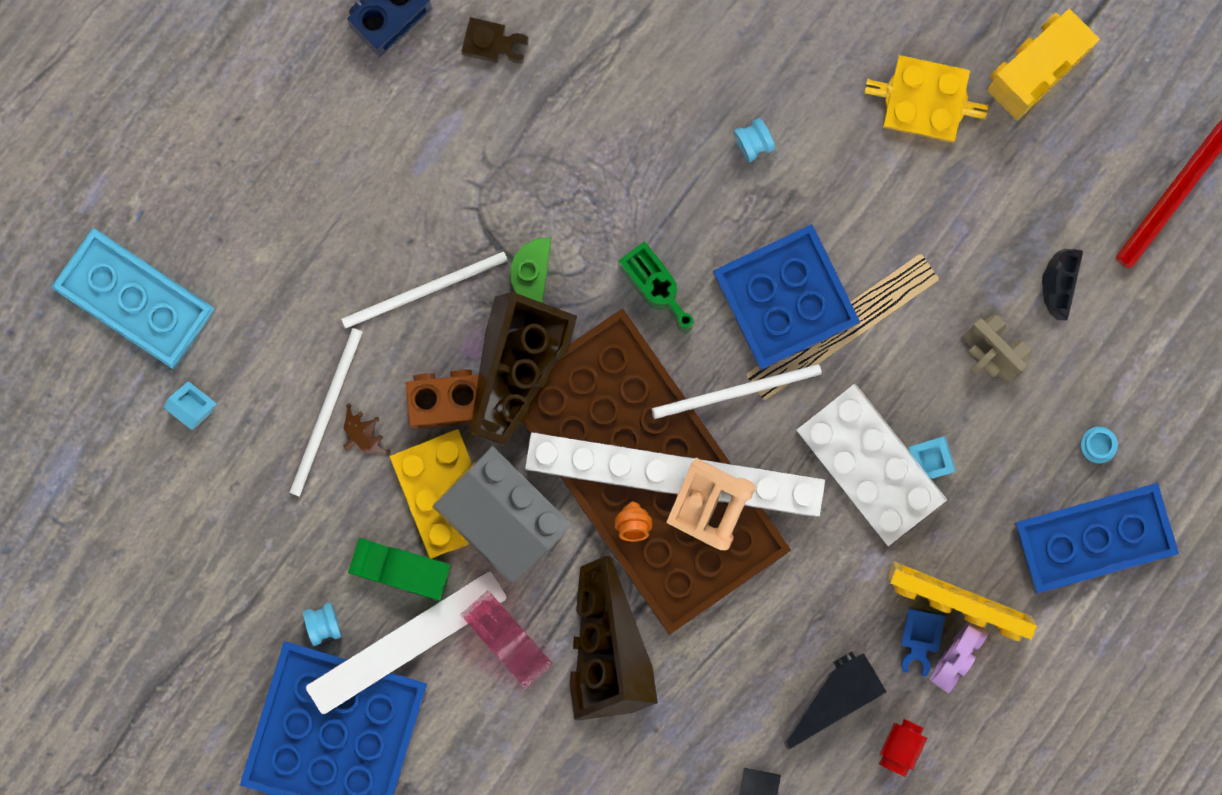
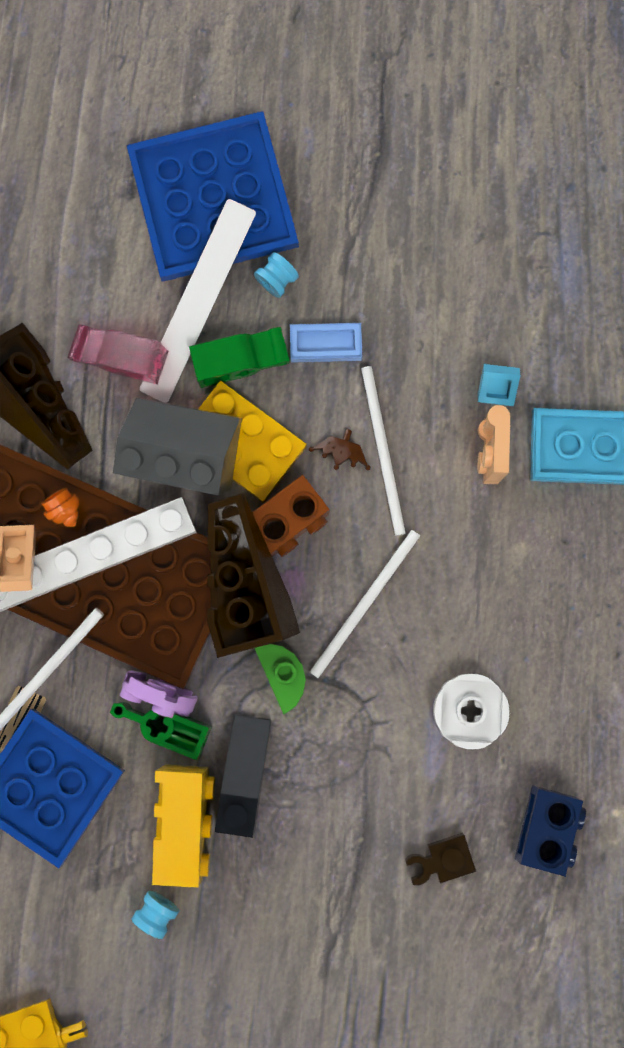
camera: 155 degrees right, 0 degrees up
none -> lavender plate [120,671,198,718]
none -> yellow wedge [152,765,215,888]
none -> black slope [215,715,271,838]
none -> light blue tile [290,323,362,362]
none -> white plate [433,674,509,749]
none -> light nougat plate [477,405,510,484]

